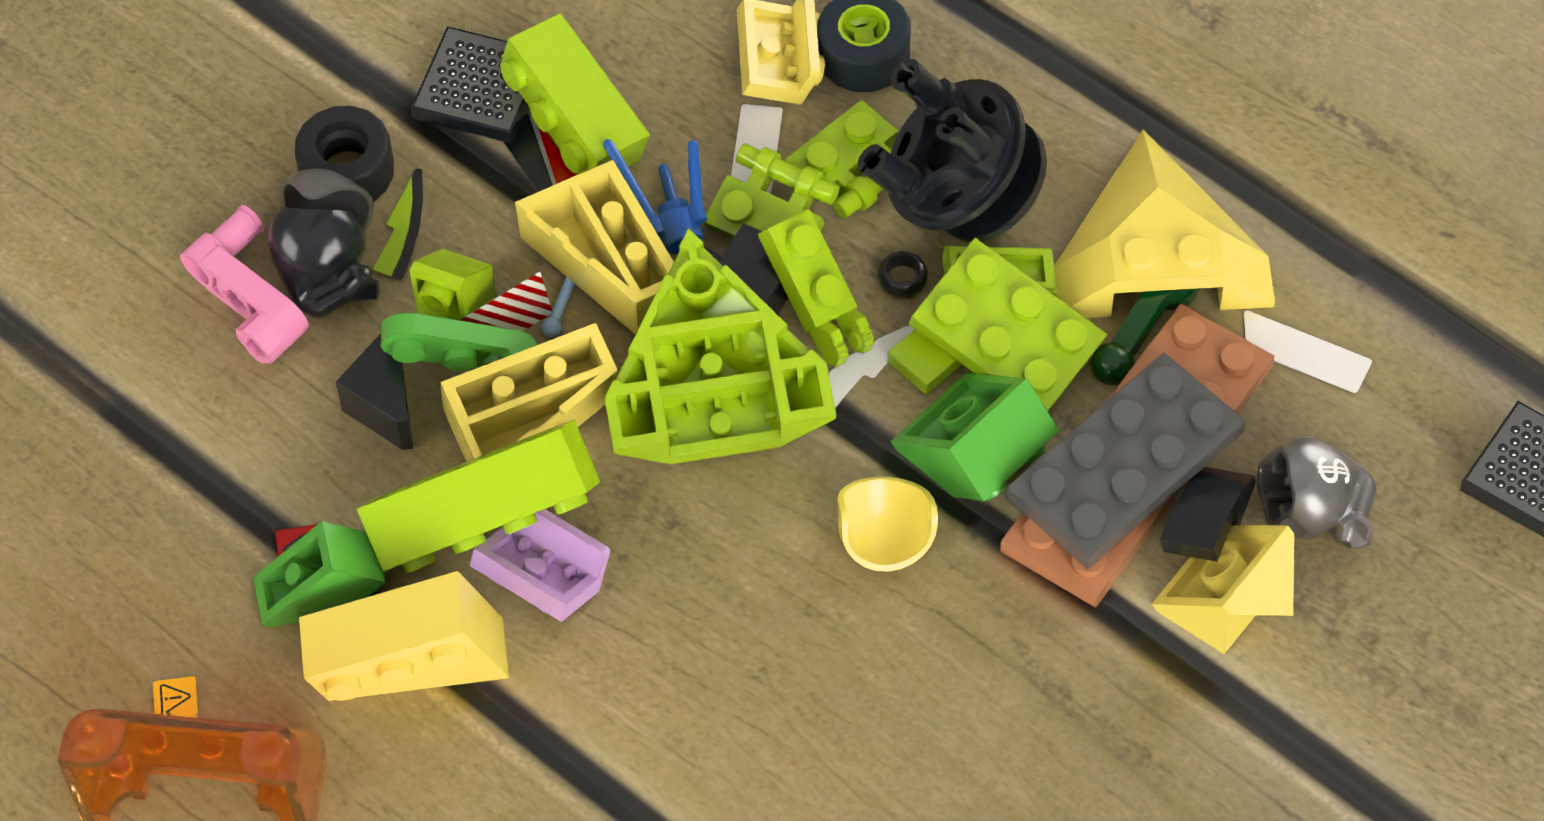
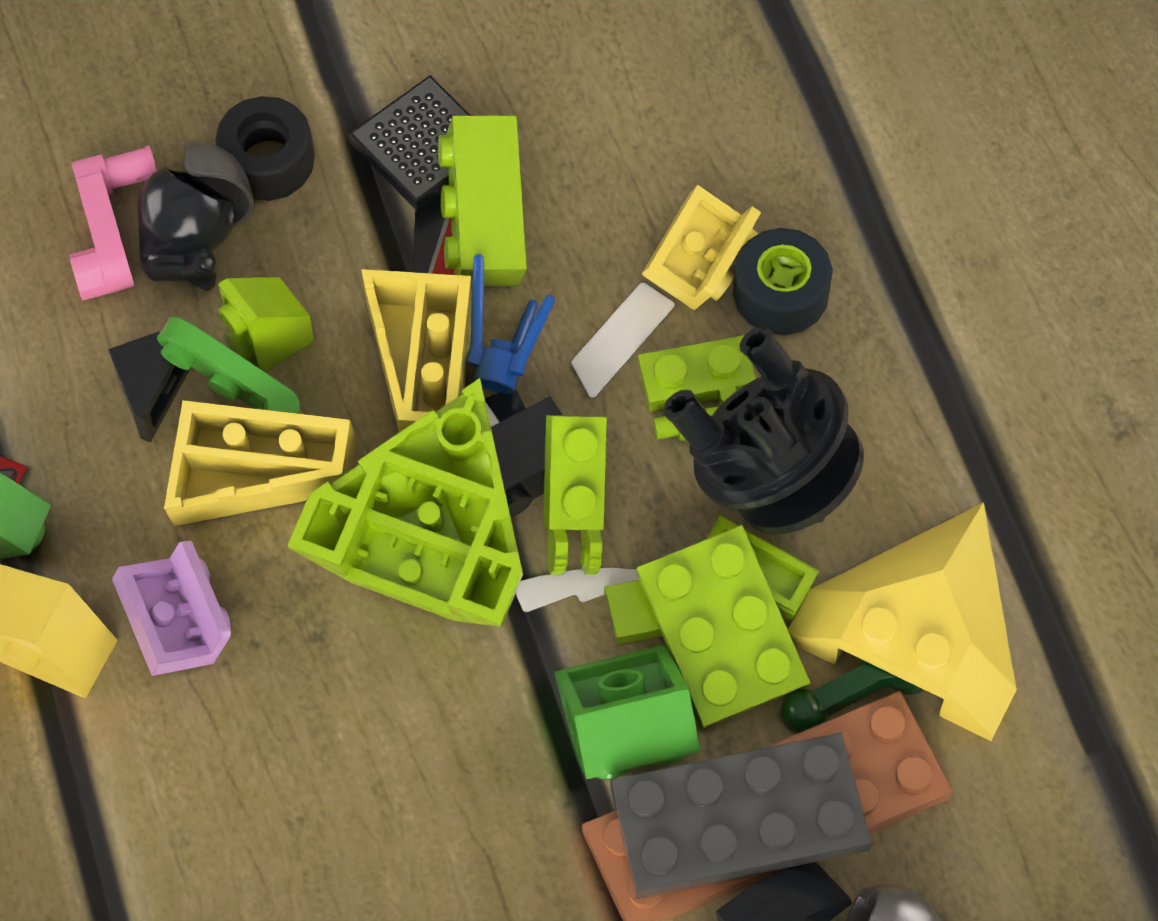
camera: 30 degrees right, 5 degrees up
lime brick [357,419,600,574] -> none
sticker [373,168,423,279] -> none
sticker [460,271,552,331] -> none
light blue hinge [541,277,574,338] -> none
lime plate [703,143,840,239] -> none
light yellow helmet [837,477,938,572] -> none
black piece [878,251,928,297] -> none
white sticker [1244,310,1372,393] -> none

